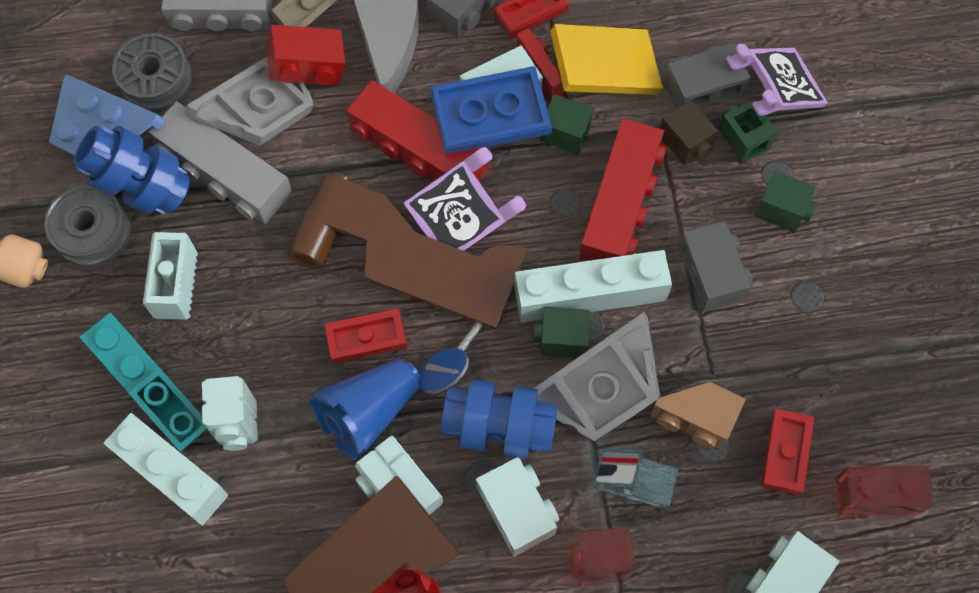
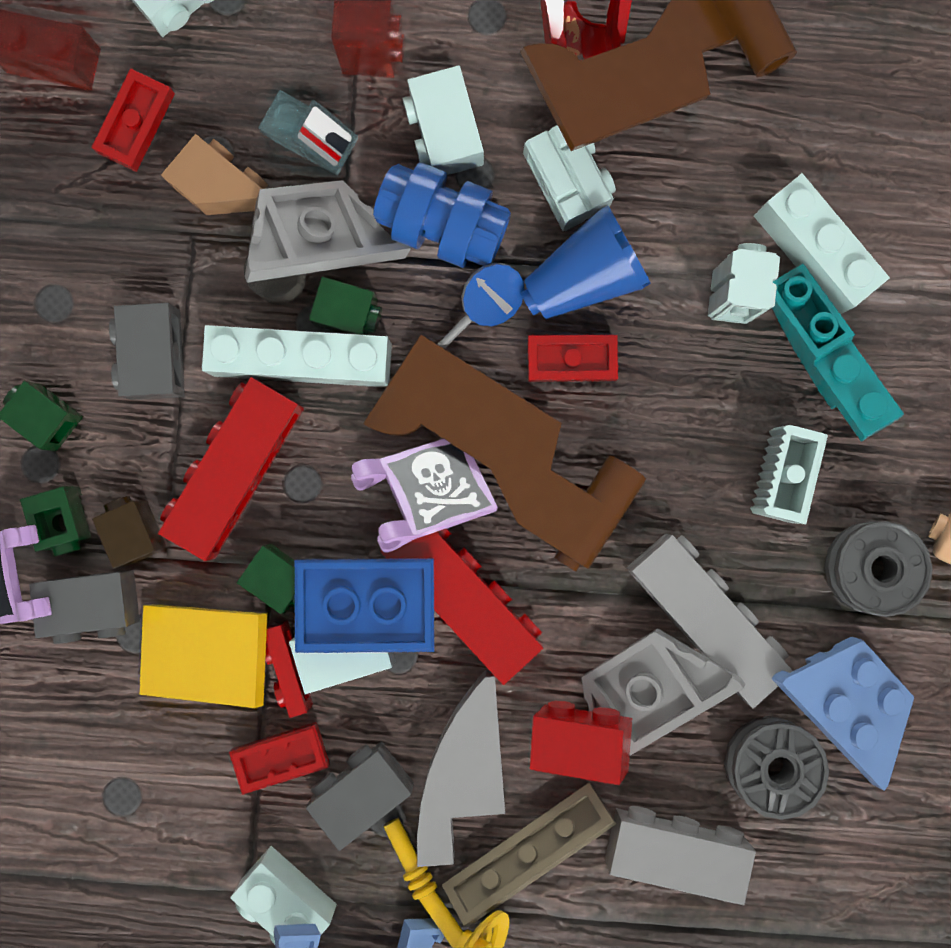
camera: 170 degrees left, 20 degrees up
blue piece [74,125,190,214] -> none

